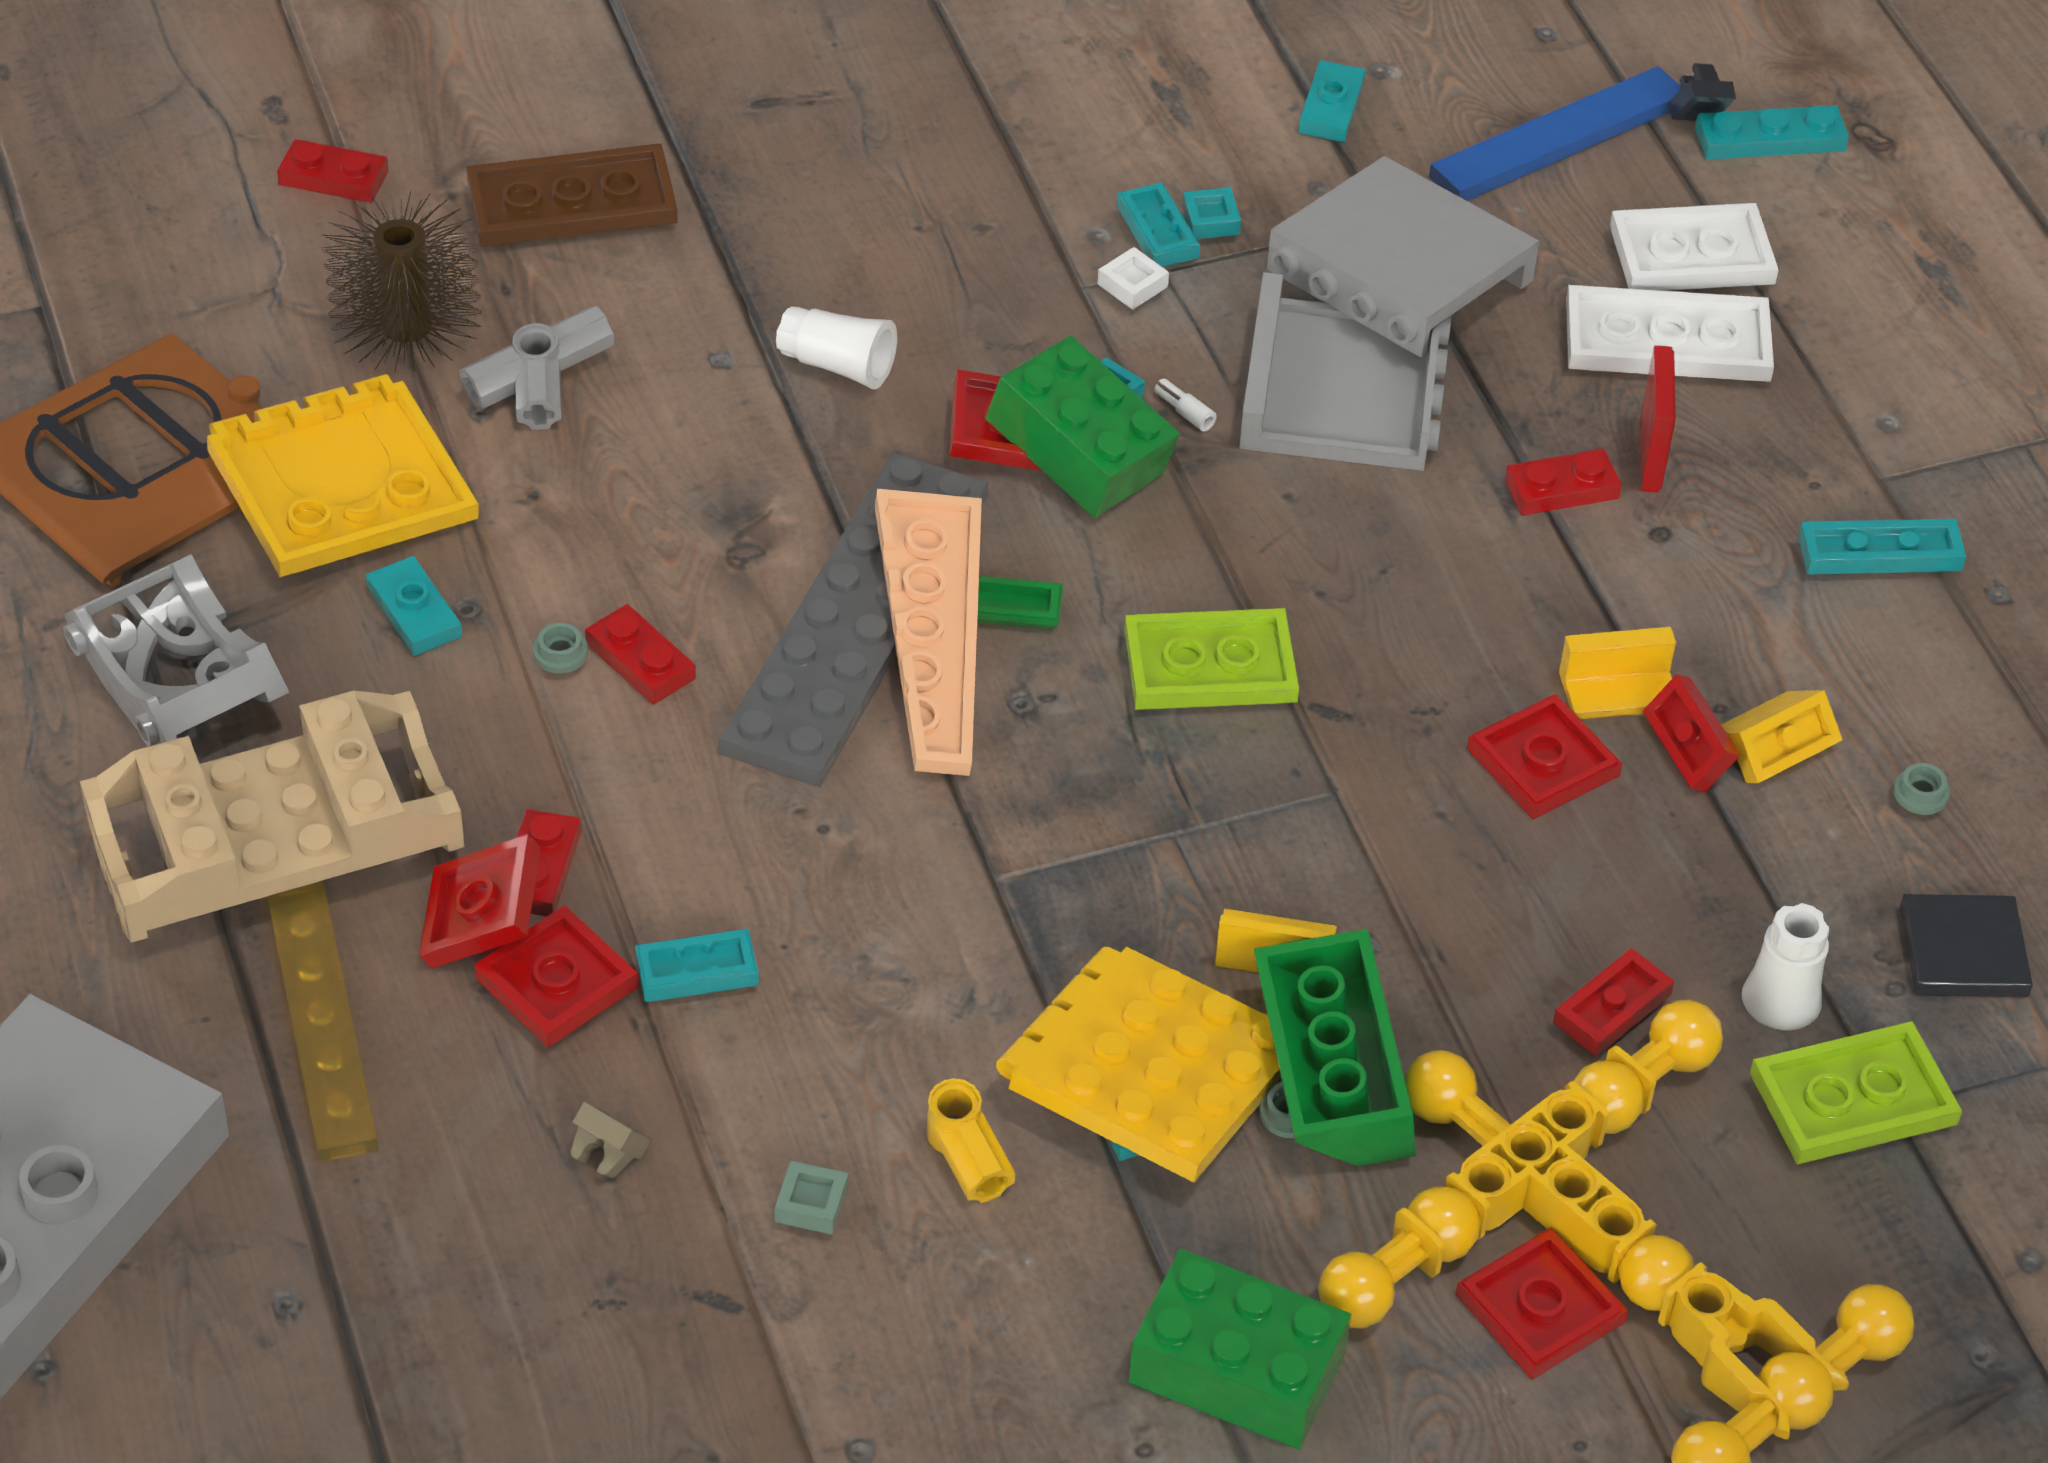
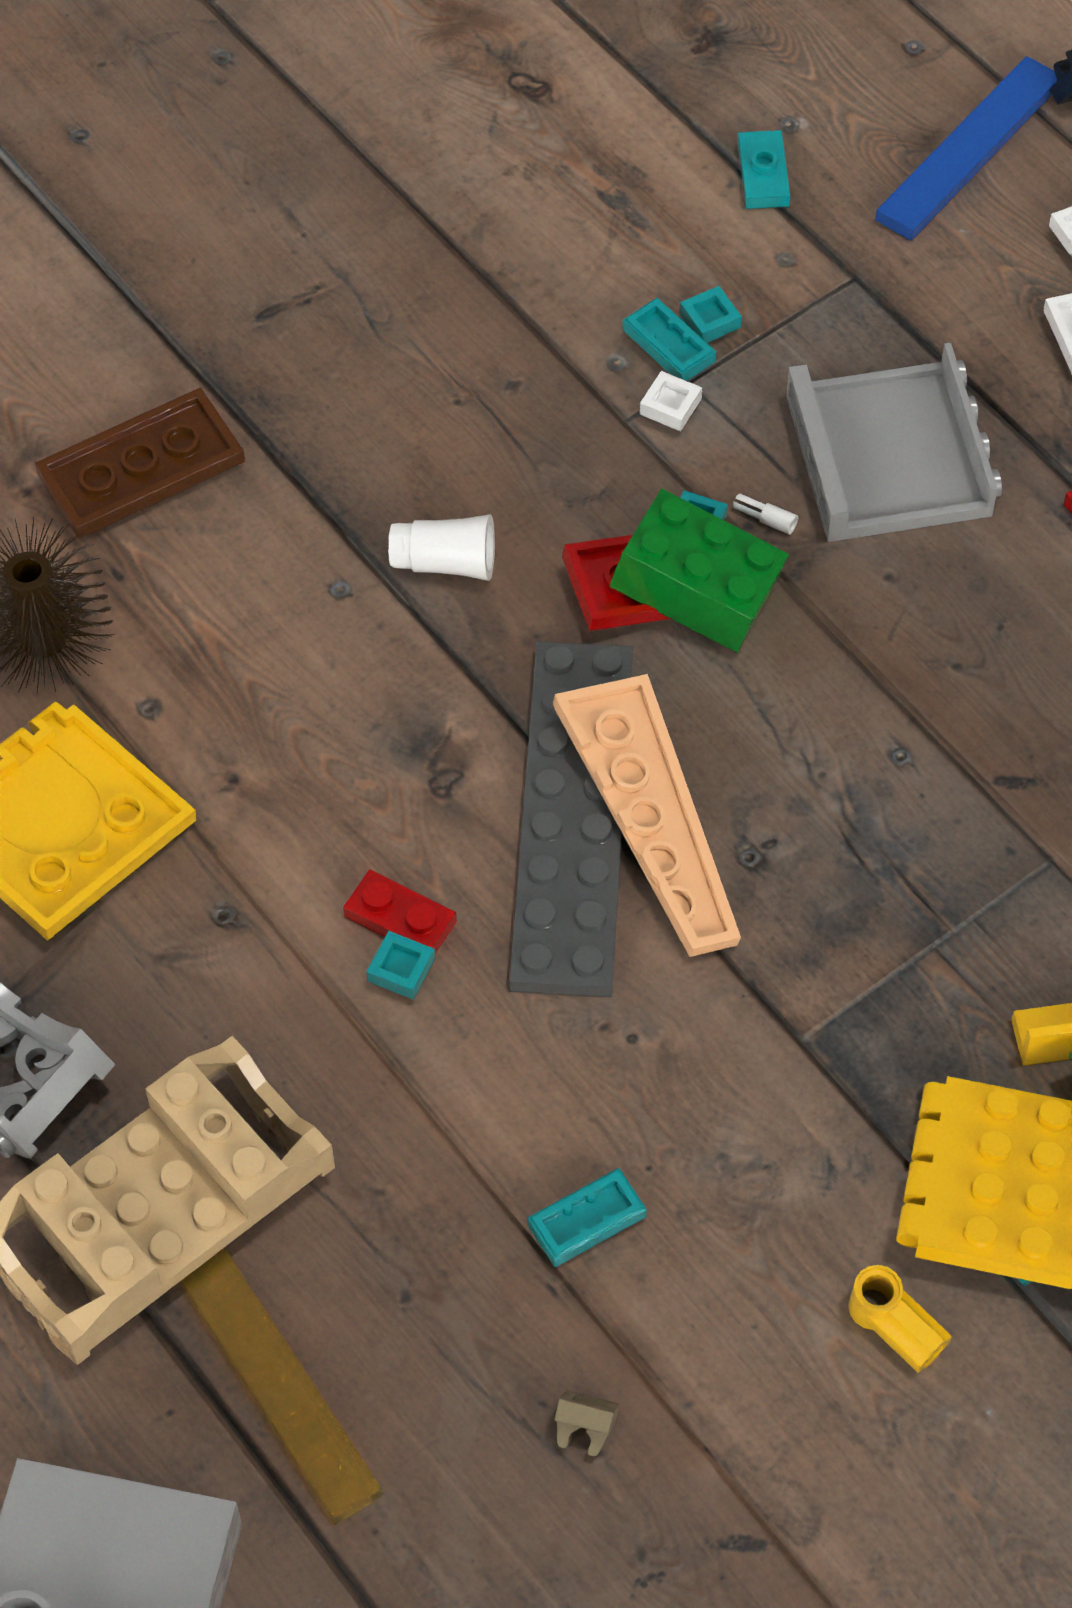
camera: 15 degrees left, 10 degrees up
teal plate [365,555,463,656] -> none
red plate [419,834,541,969] -> none
light grey piece [459,306,615,430] -> none
red plate [474,905,639,1048] -> none
red plate [516,809,582,916] -> none
sand green plate [533,623,588,673] -> none
sand green plate [774,1160,849,1235] -> none
green tile [977,576,1063,630] -> none
lime plate [1124,608,1299,710] -> none
light grey panel [1267,156,1539,358] -> none
none -> teal plate [366,931,436,1000]

